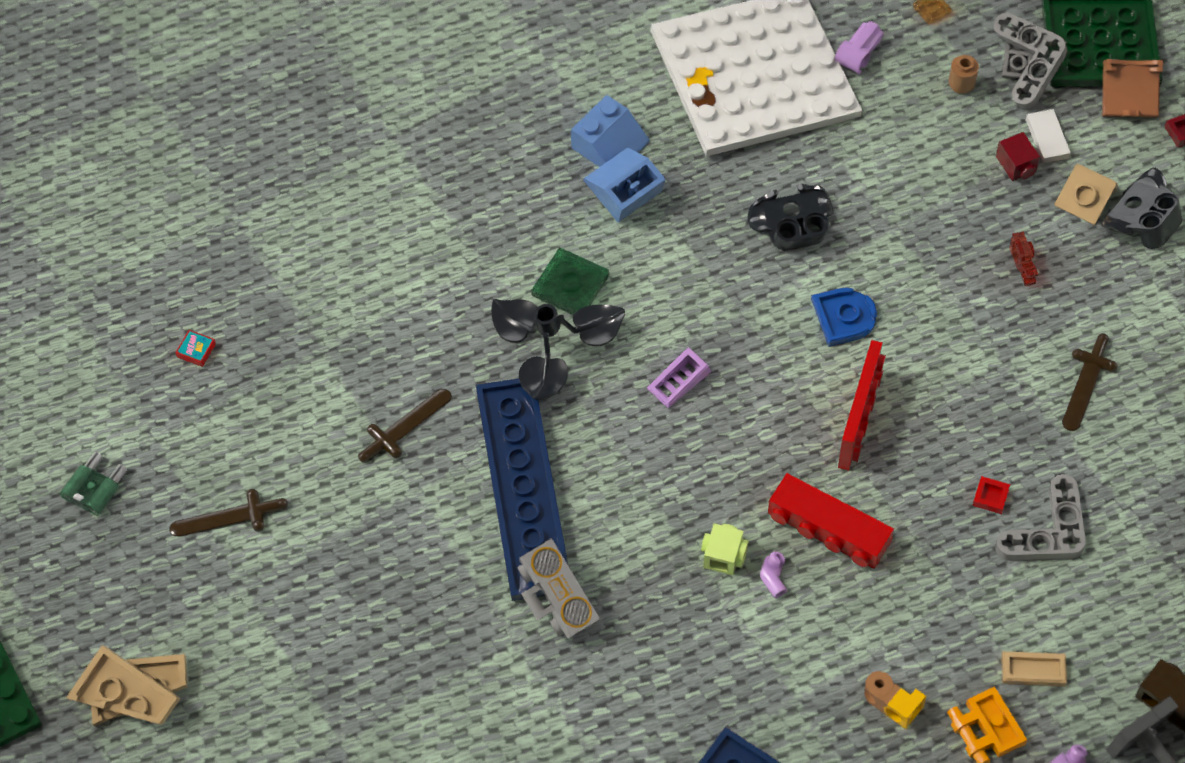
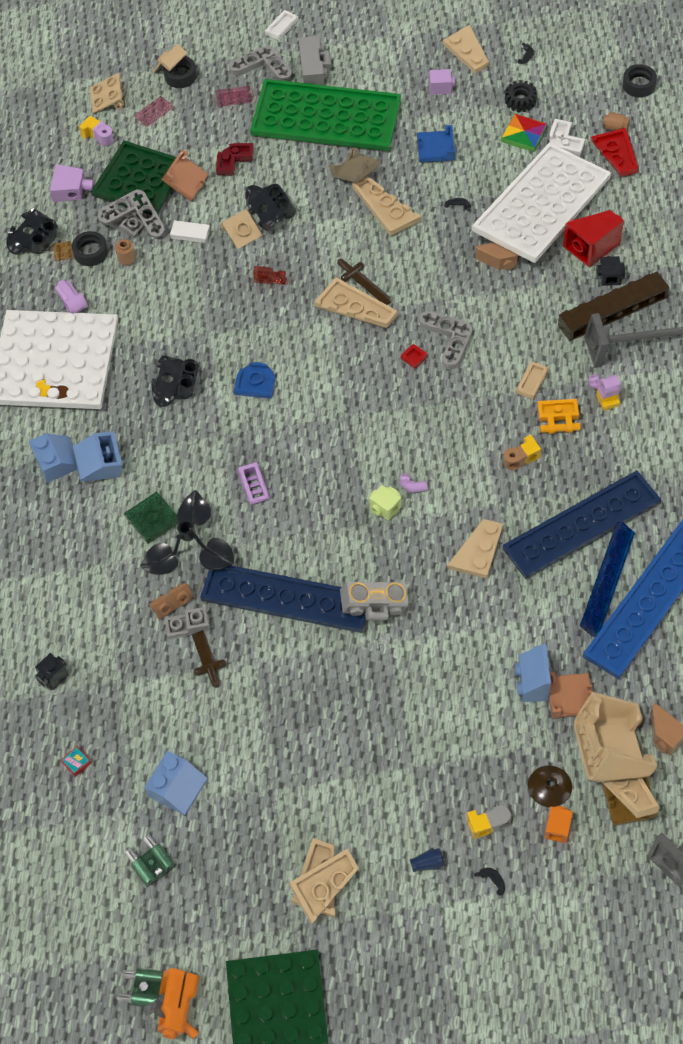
camera: 65 degrees left, 0 degrees up
dark brown sword [169,489,288,537] -> none
red brick [768,473,894,570] -> none
red plate [838,340,886,471] -> none
dark red brick [996,132,1040,181] -> none
none -> black brick [34,653,69,690]
none -> black tyre [72,231,108,267]
none -> medium blue slope [144,751,207,815]
none -> medium nougat hinge [149,583,194,620]
none -> light grey slope [165,607,209,639]
none -> tan wing [314,277,398,328]
none -> tan wing [447,519,503,579]

